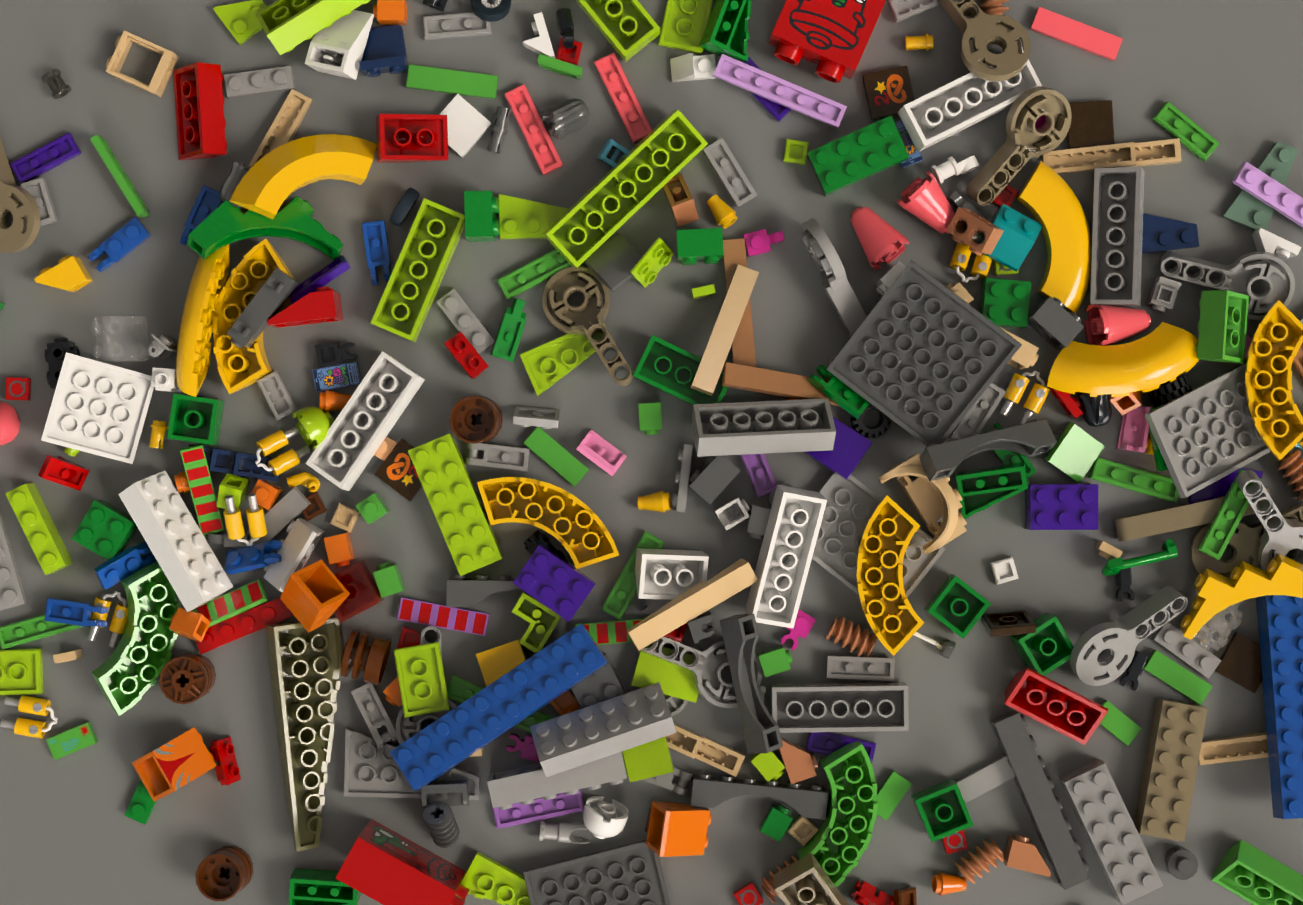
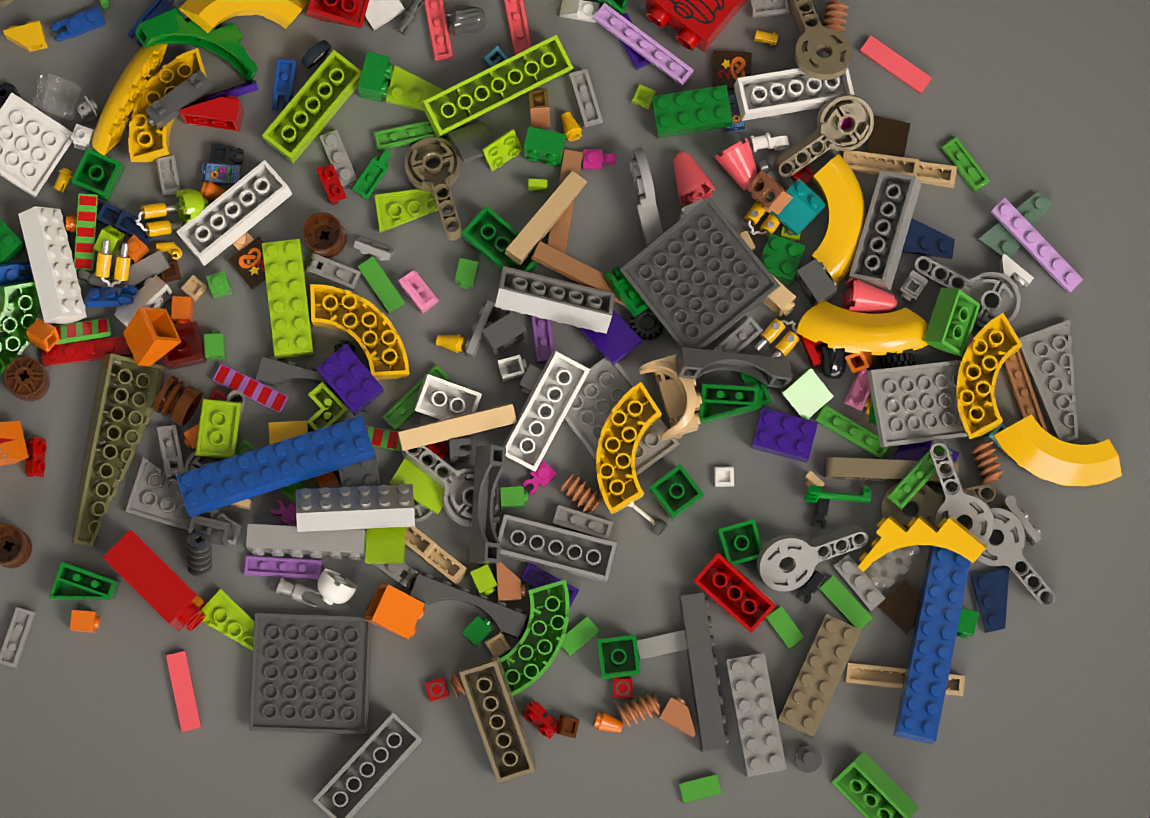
camera: 10 degrees right, 10 degrees down
dark brown tile [982,610,1036,637] -> none

